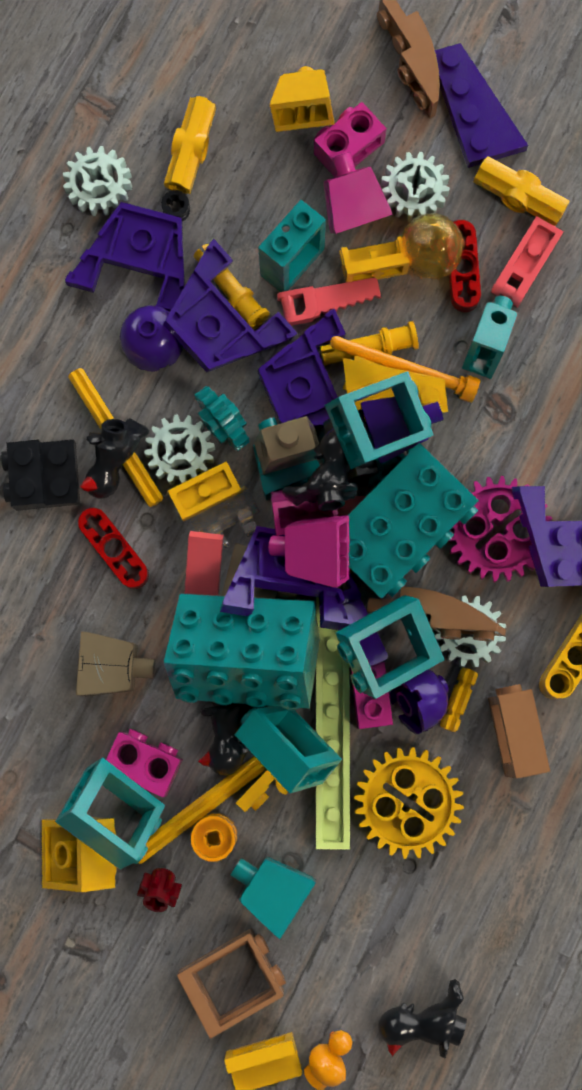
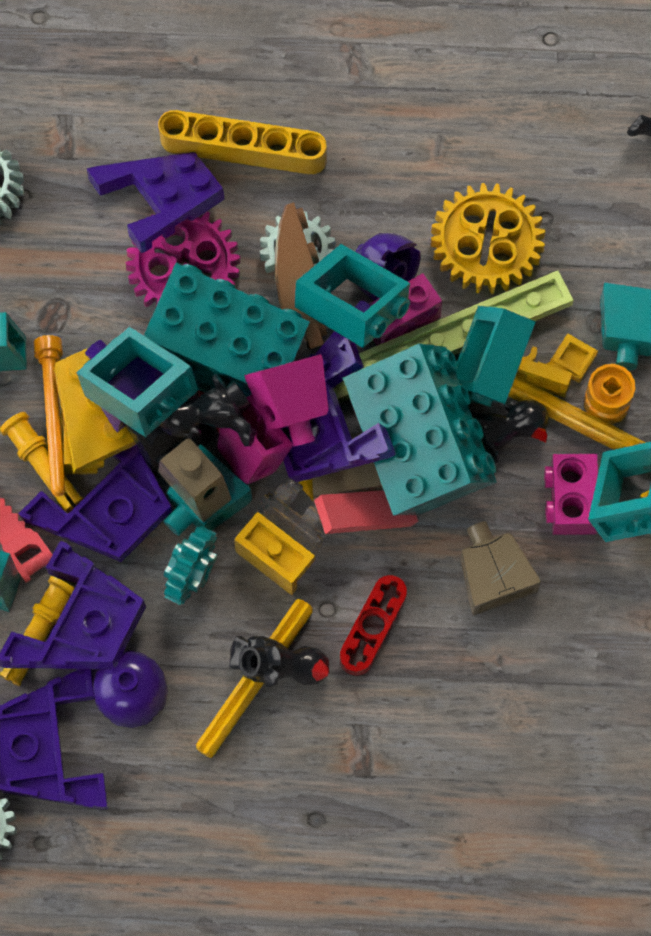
camera: 115 degrees left, 10 degrees down
black plate [1,439,81,511] -> none
light aqua gear [144,414,215,485] -> none
yellow axle [440,667,478,732] -> none
medium nougat window [488,684,551,779] -> none
none -> yellow tile [550,334,598,383]

